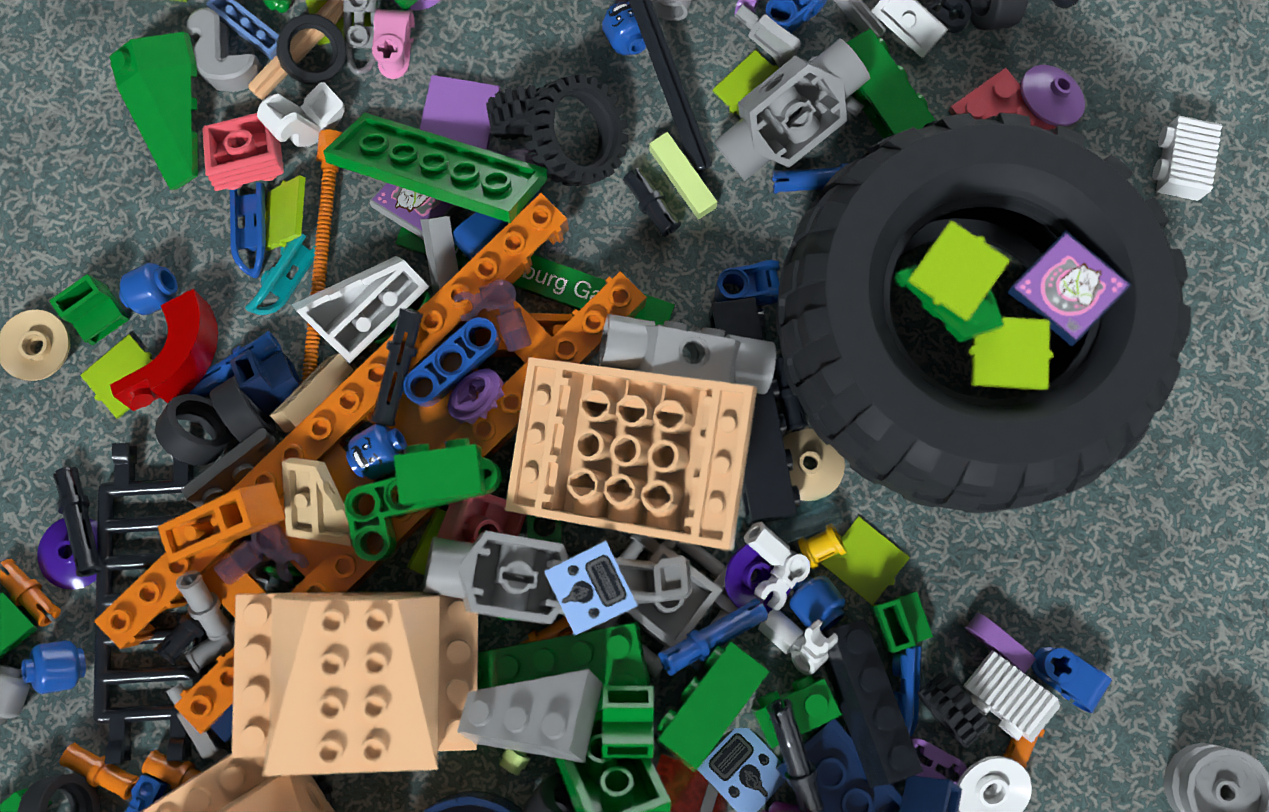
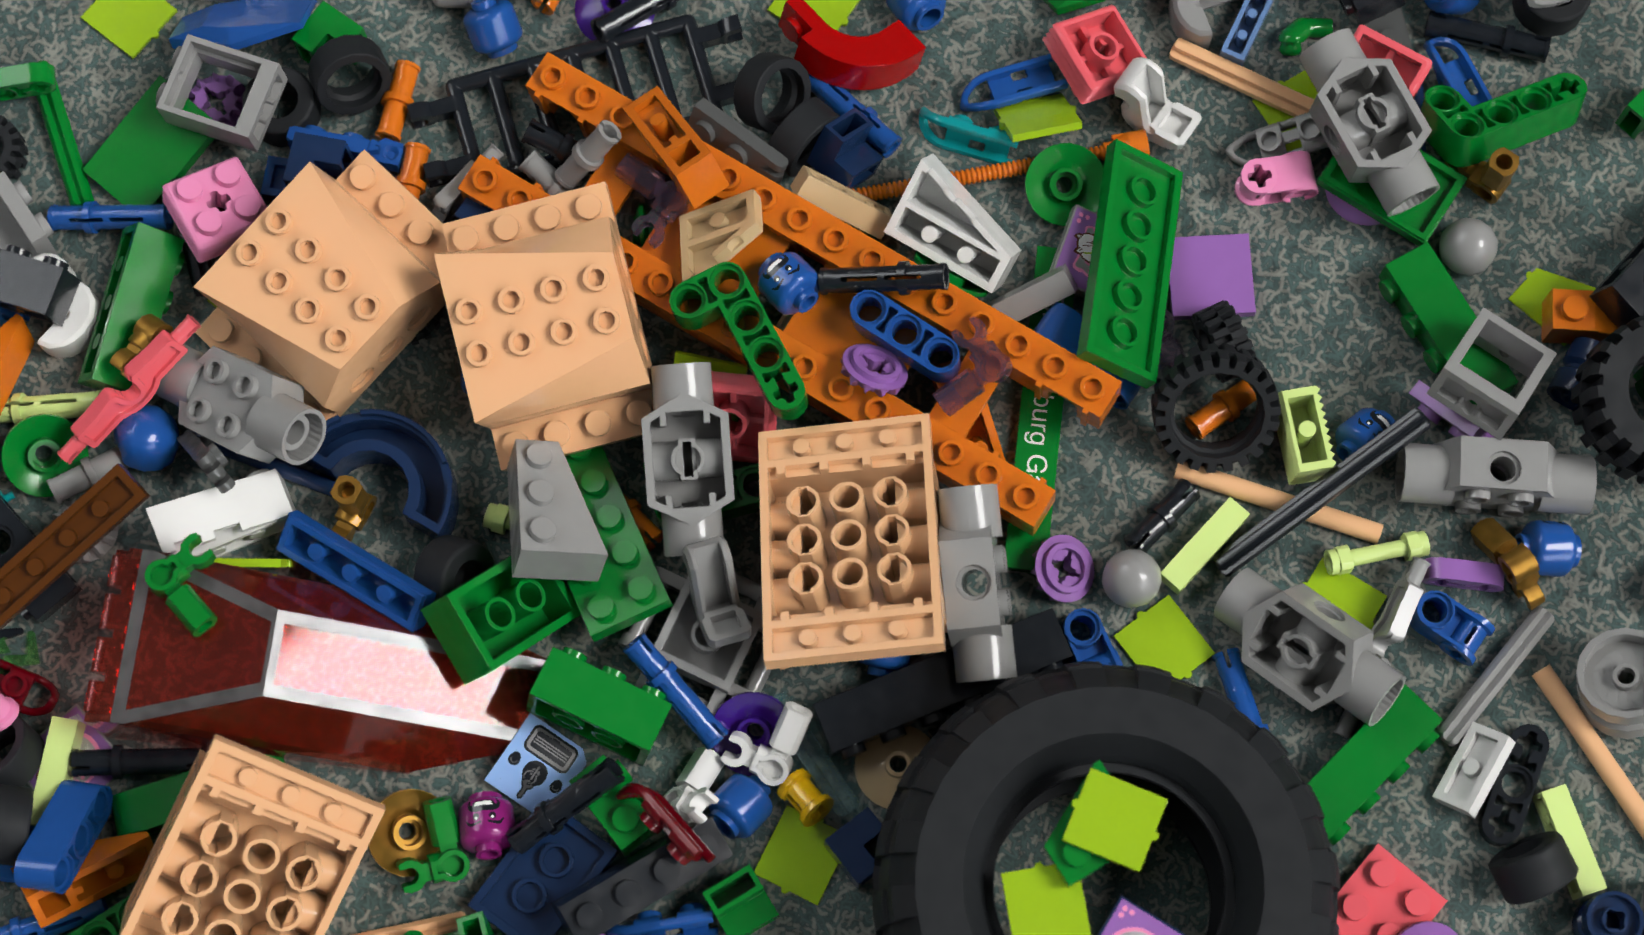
camera: 75 degrees right, 5 degrees down
black tyre [276,14,346,85] -> none
green brick [394,438,487,506] -> none
sticker [544,541,637,635] -> none
green piece [602,686,654,758] -> none
none -> dark red piece [616,783,716,866]
none -> dark blue piece [824,807,882,889]
none -> green dish [1025,143,1104,226]
none -> medium lavender gear [1030,535,1094,604]
none -> light grey piece [1102,548,1162,608]
none -> lime piece [1113,595,1215,679]
none -> light nougat piece [1173,461,1383,544]
none -> orange pin [1185,379,1256,440]
none -> yellowish green brick [1277,385,1337,485]
none -> yellowish green bar [1324,531,1430,575]

